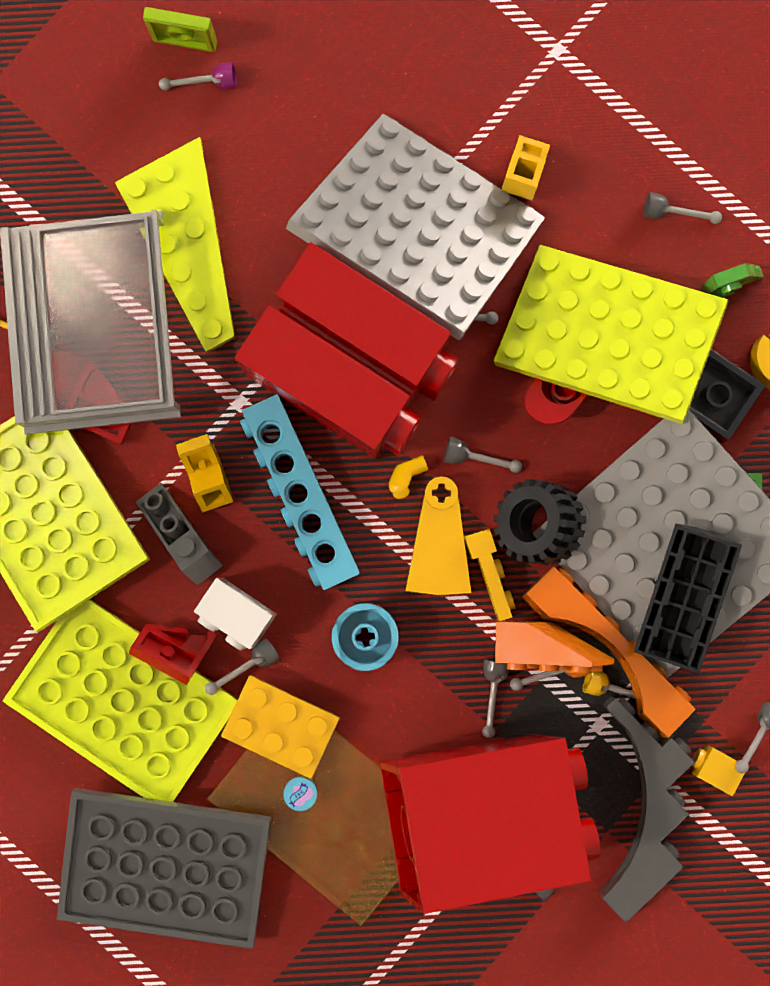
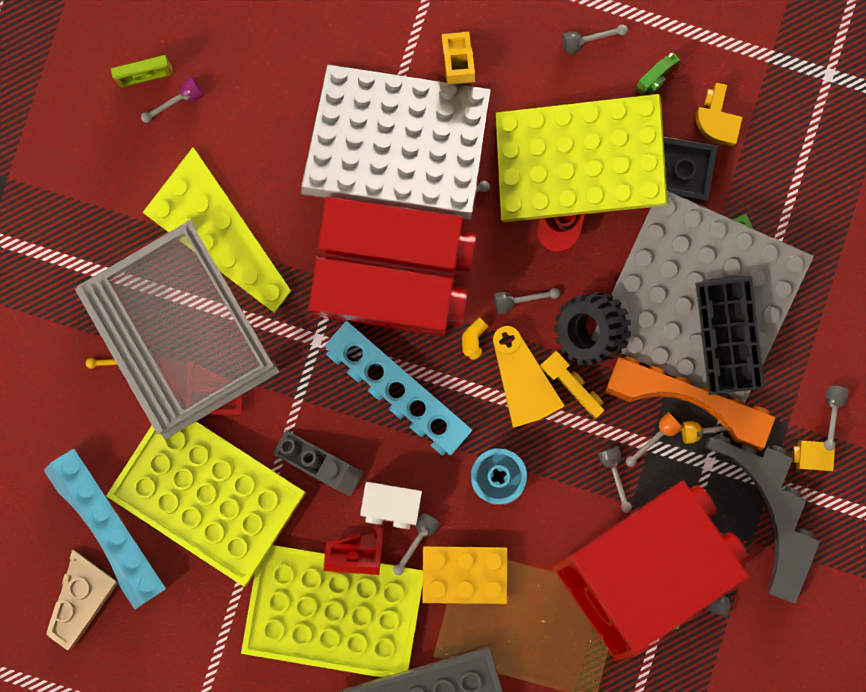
camera: 30 degrees left, 0 degrees up
yellow brick [176,434,233,513] -> none
medium azure tile [284,776,317,811] -> none
orange slope [495,621,614,673] -> none

